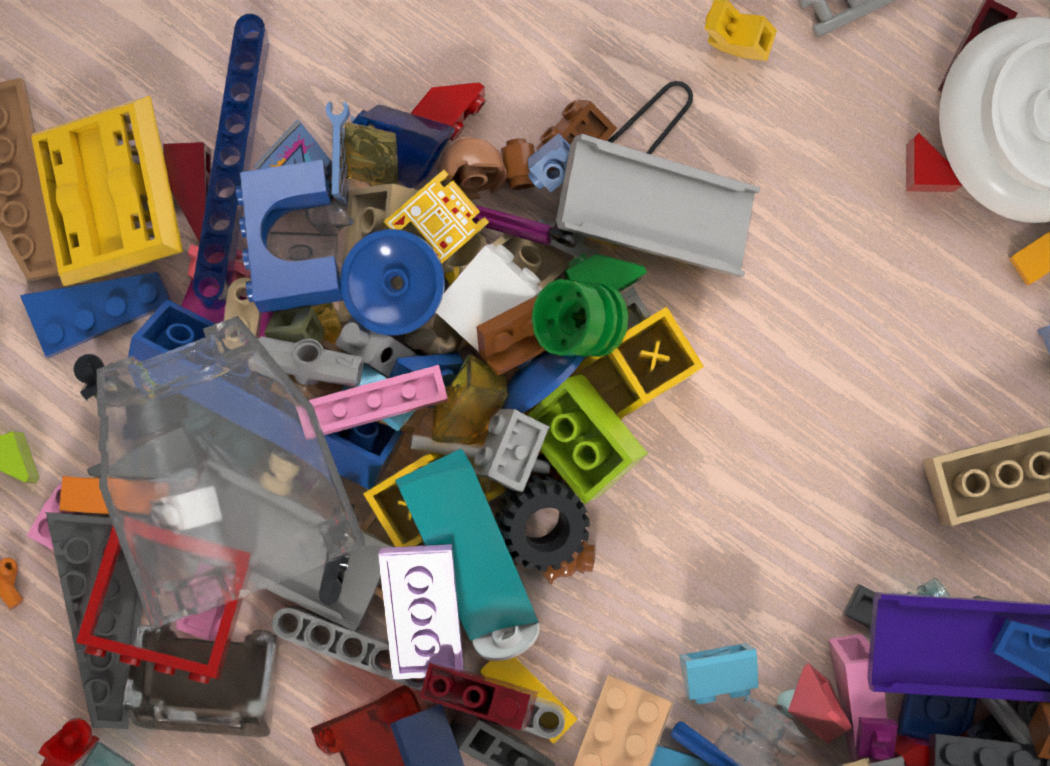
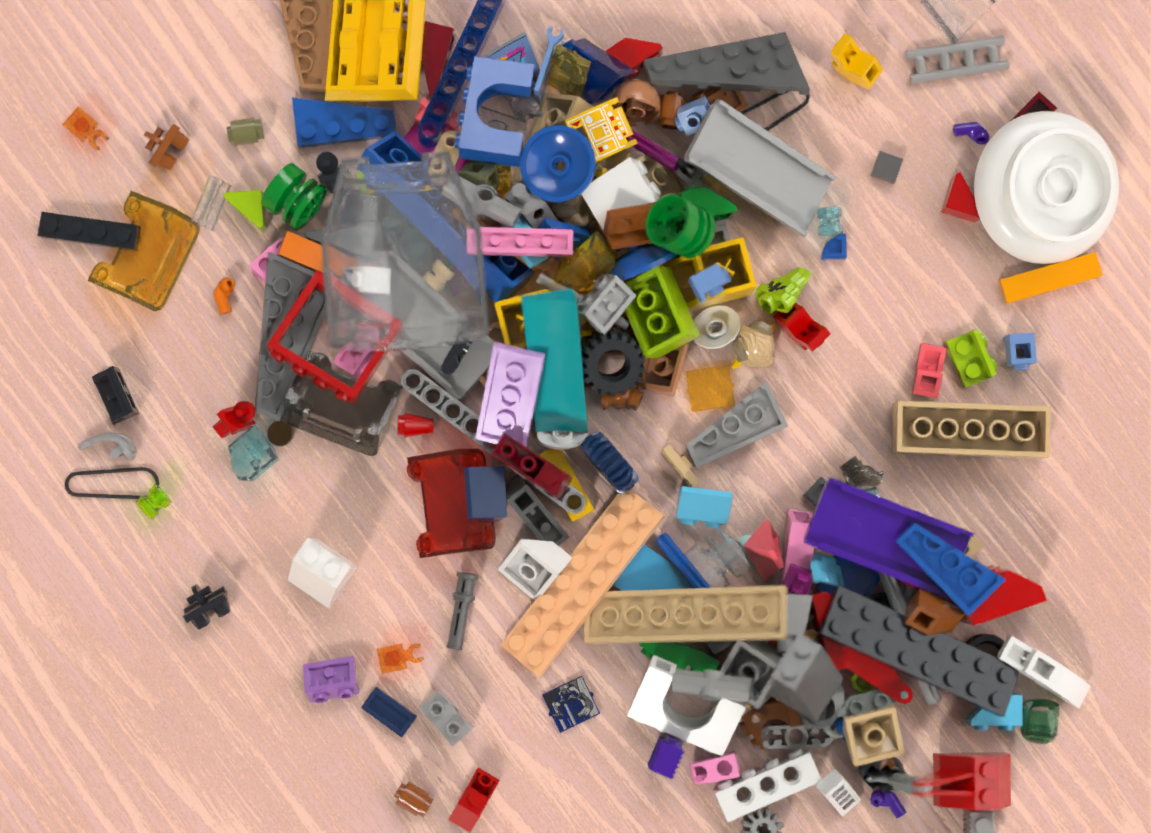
camera: 15 degrees right, 0 degrees up
none -> green wheel [261,163,328,231]
none -> dark brown tile [267,421,294,447]
none -> red cone [397,413,434,438]
none -> dark blue gear [581,431,639,494]
none -> nougat slope [636,344,688,397]
none -> dark grey wing [643,32,810,95]
none -> tan plate [661,444,701,488]
none -> clear yellow piece [685,365,735,412]
none -> light grey wing [686,381,788,468]
none -> medium blue brick [688,263,731,304]
none -> white dish [694,305,741,349]
none -> tan hair [731,321,776,369]
none -> lime rock [754,267,811,314]
none -> red brick [773,303,831,351]
none -> medium azure piece [810,553,844,587]
none -> clear light blue wheel [816,207,843,236]
none -> blue tile [821,234,847,260]
none -> clear smoke animal [839,456,884,487]
none -> dark grey tile [870,151,903,184]
none -> coral slope [912,343,947,398]
none -> lime bracket [944,329,997,388]
none -> dark purple arm [953,122,990,145]

